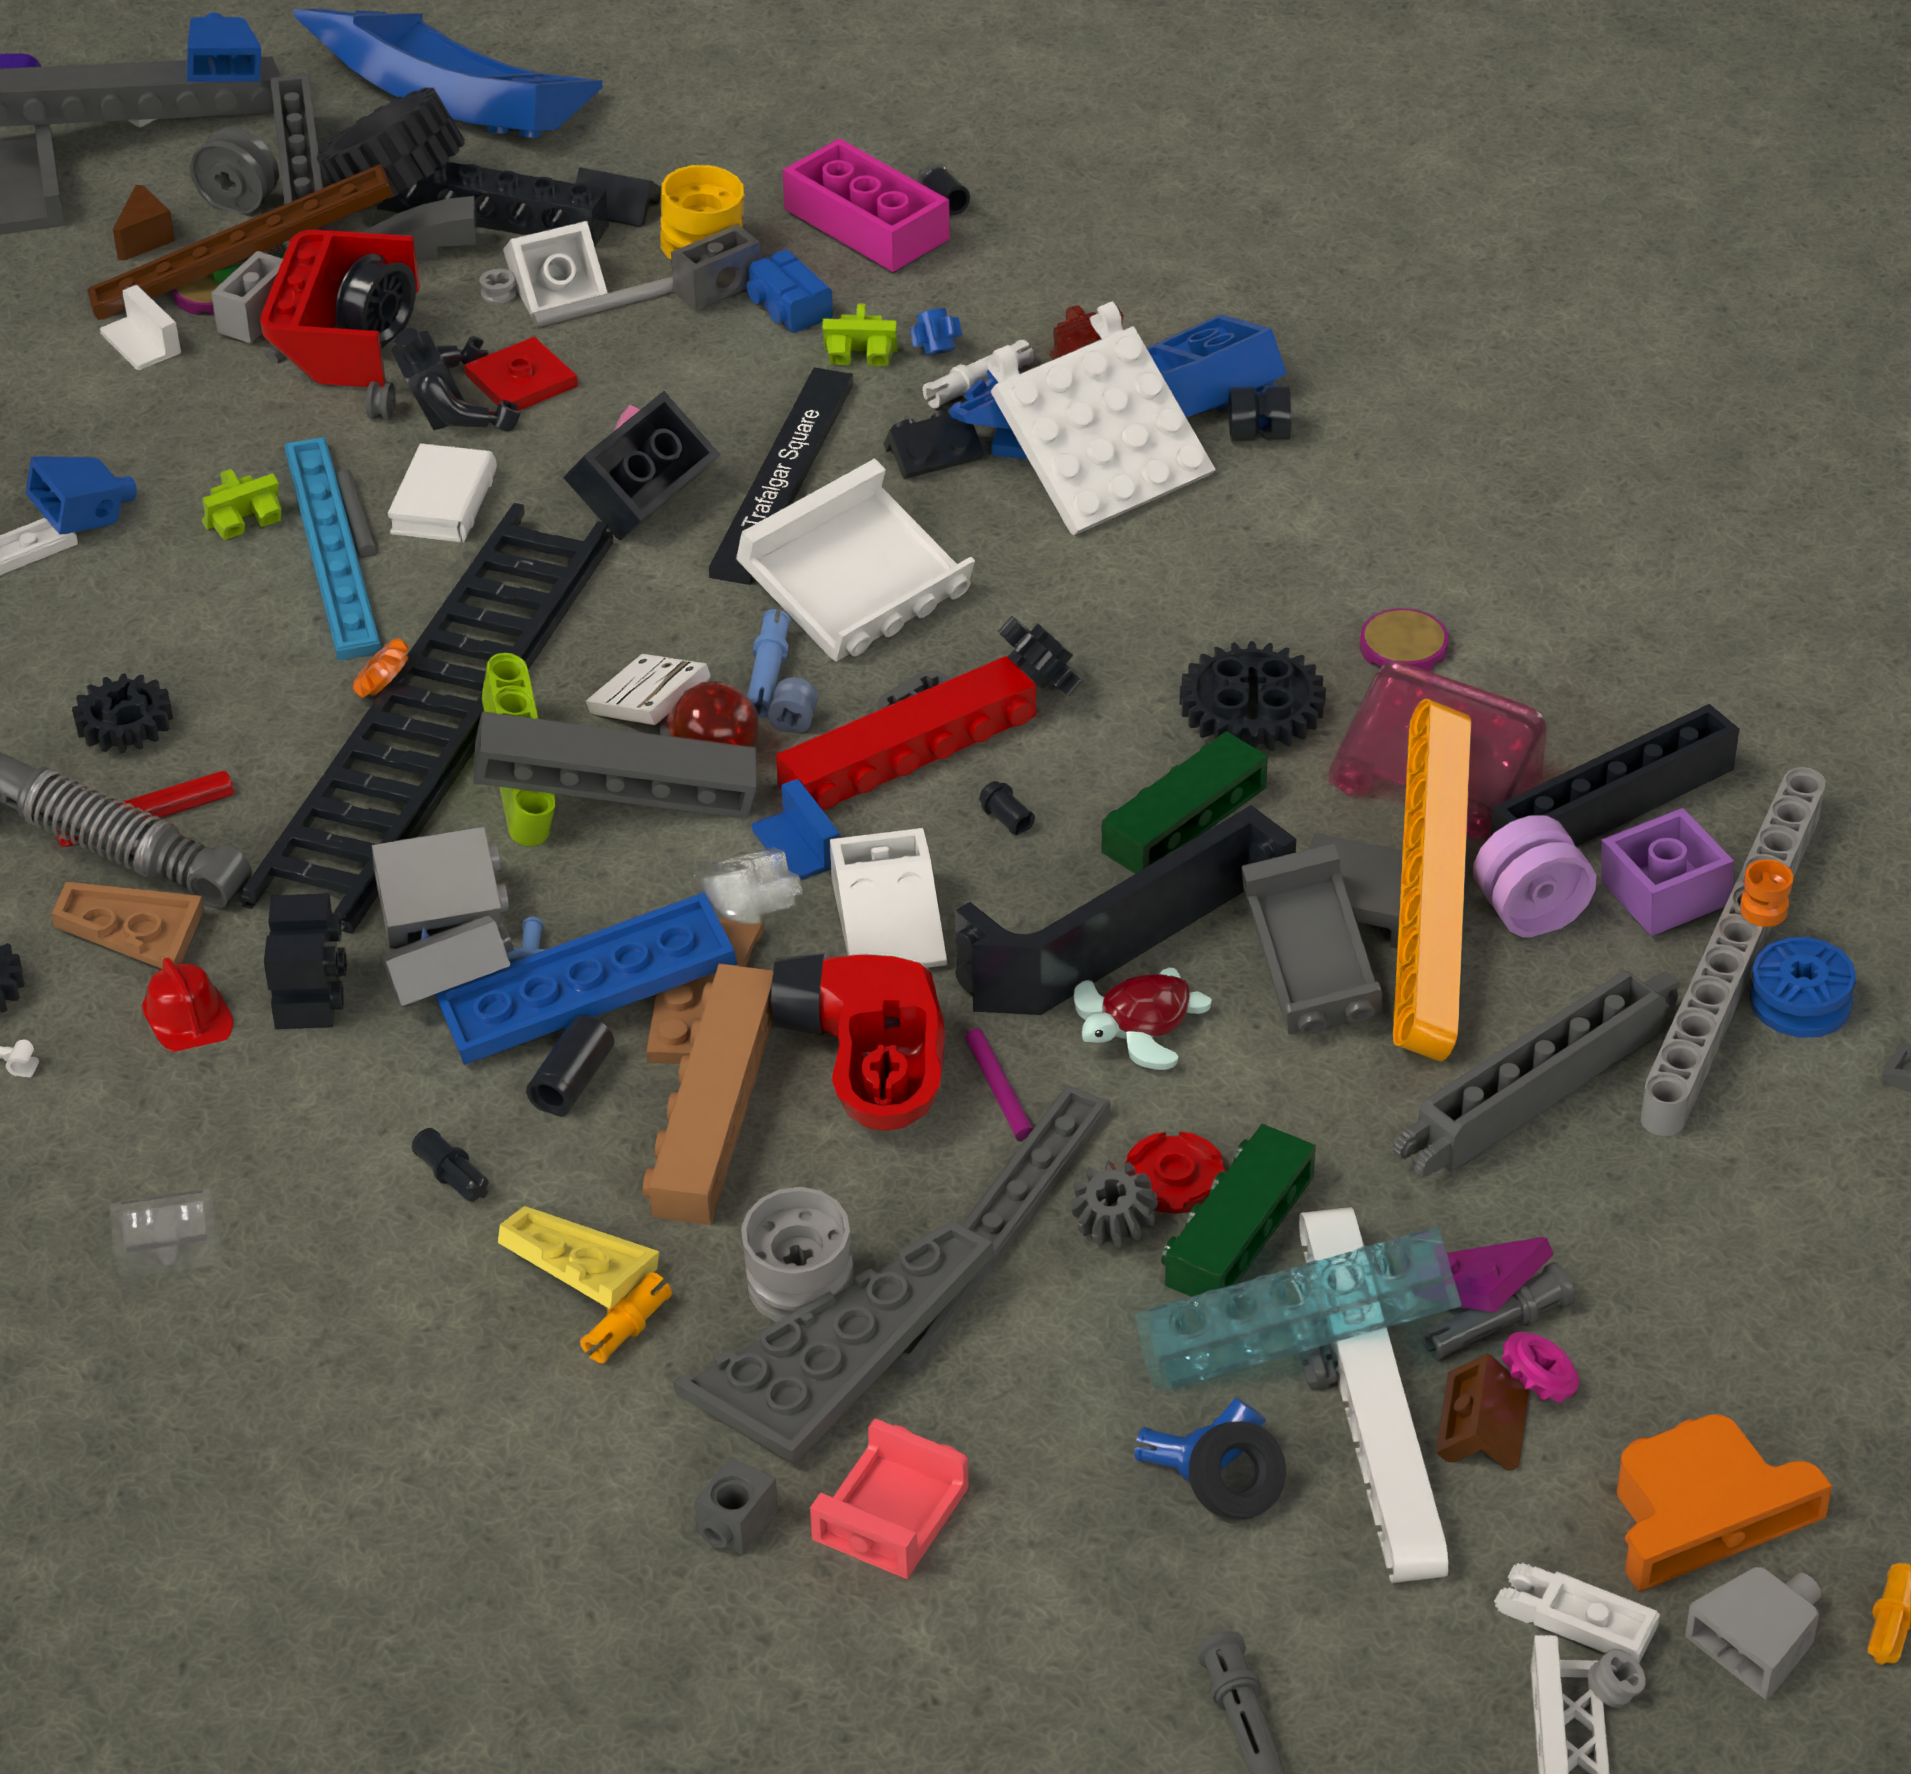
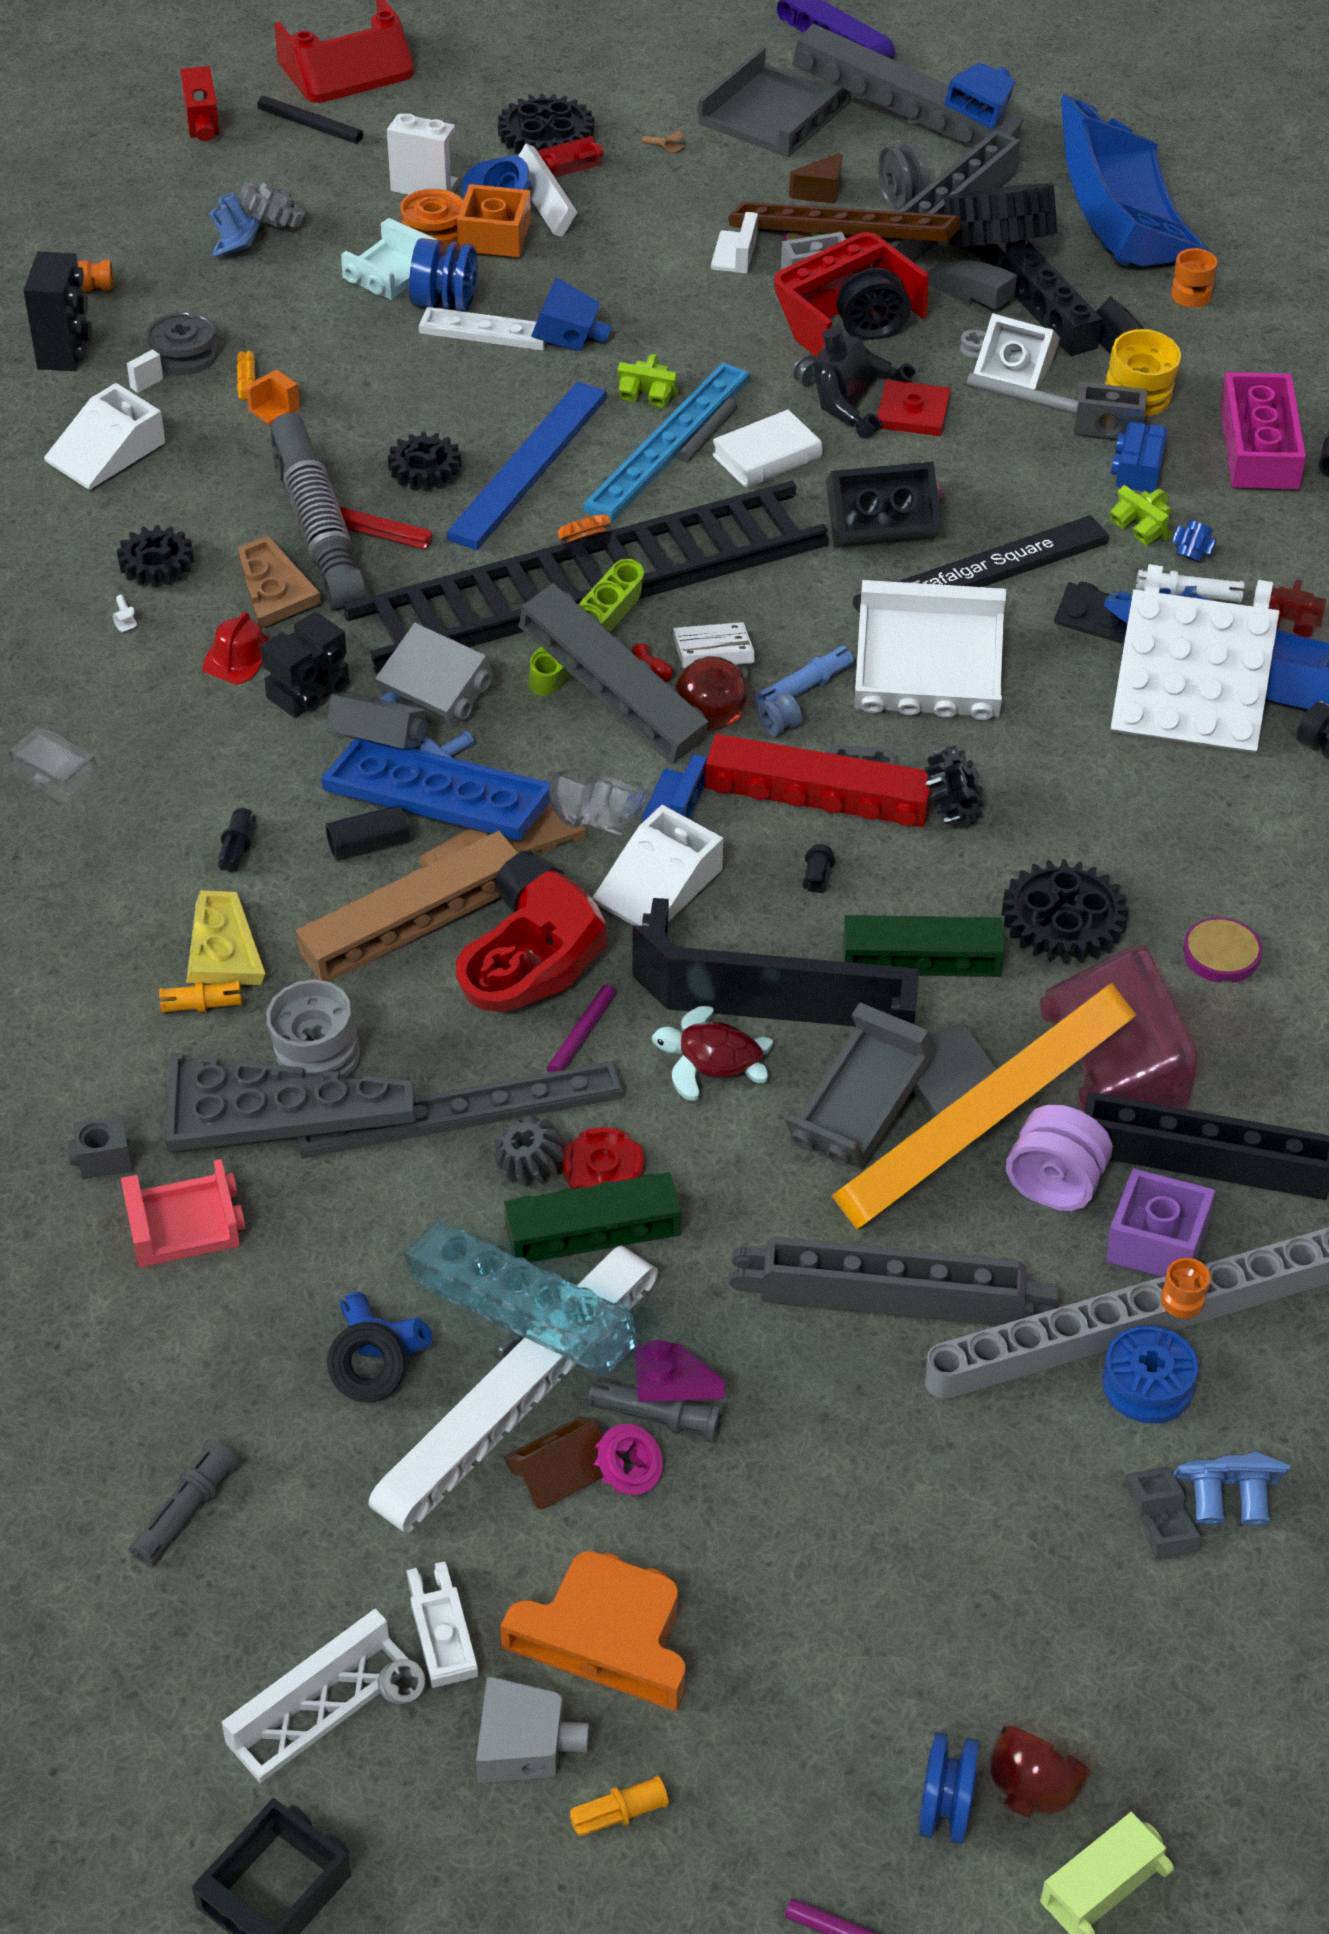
camera: 45 degrees right, 5 degrees up
none -> blue tile [447,381,606,551]
none -> orange wheel [1171,248,1218,307]

